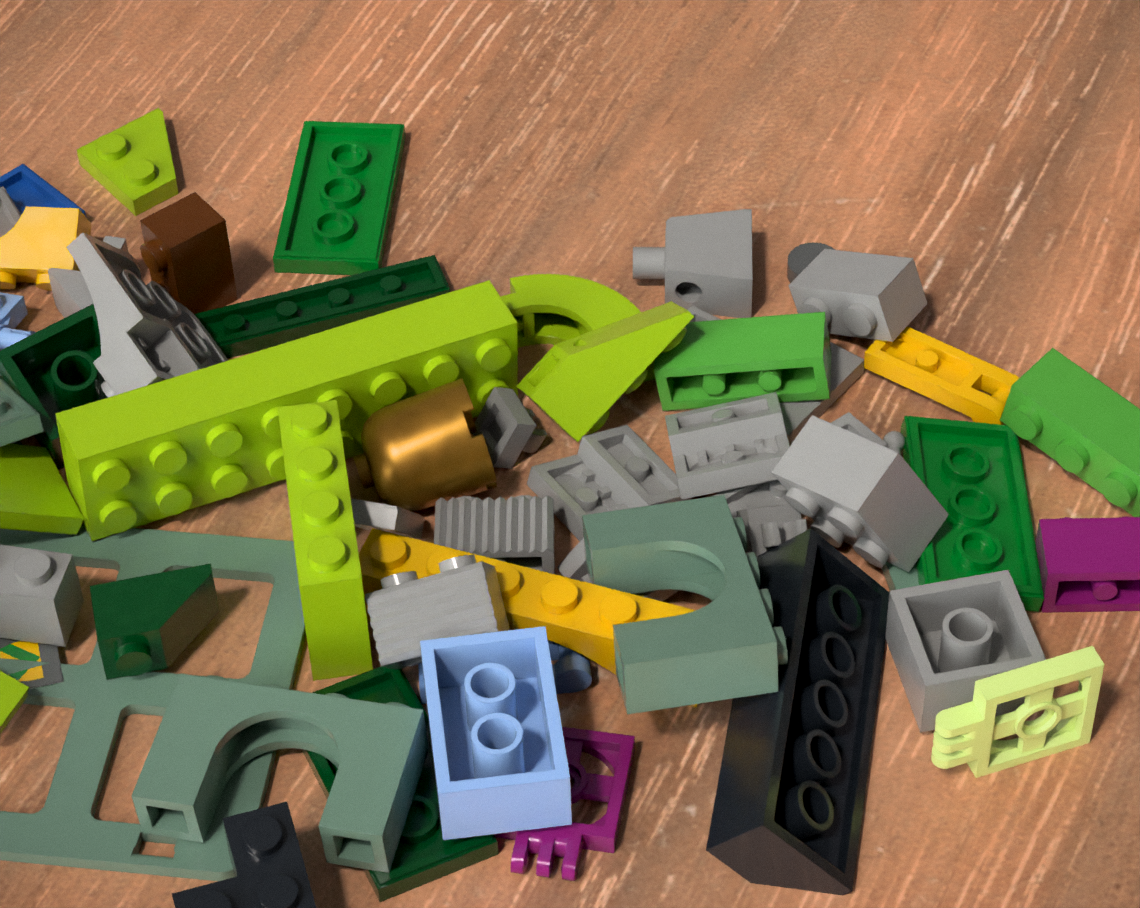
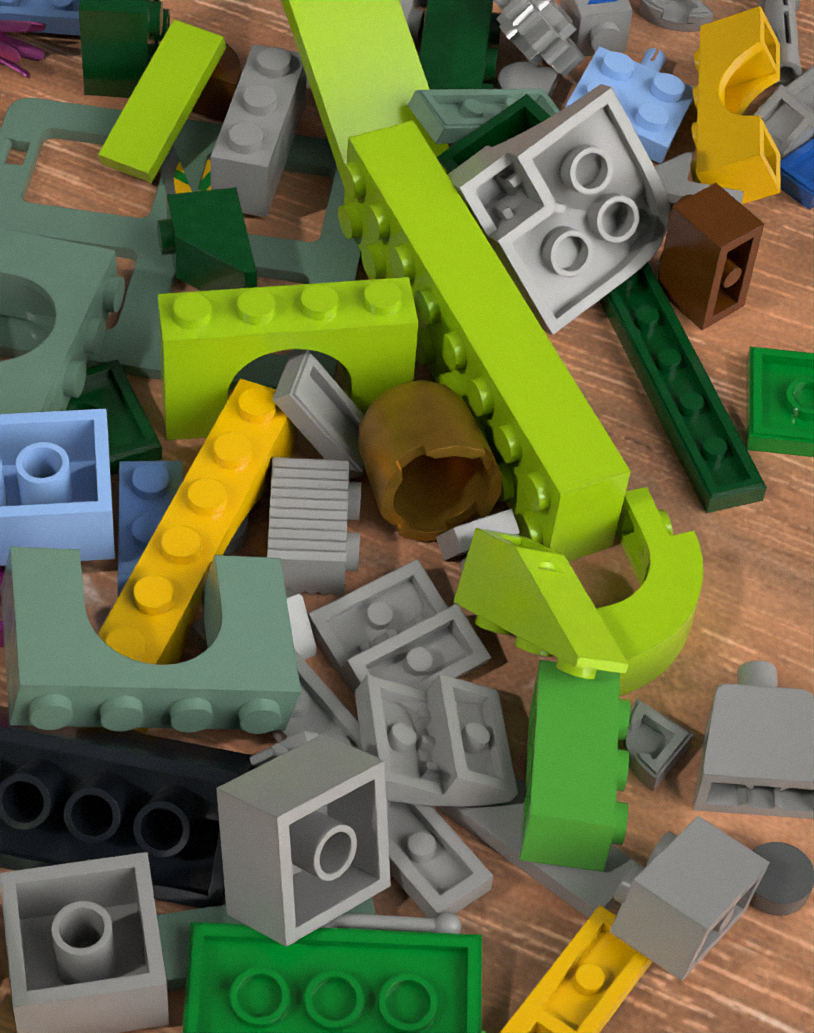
camera: 85 degrees right, 5 degrees up
light grey brick [365,555,510,670] -> none

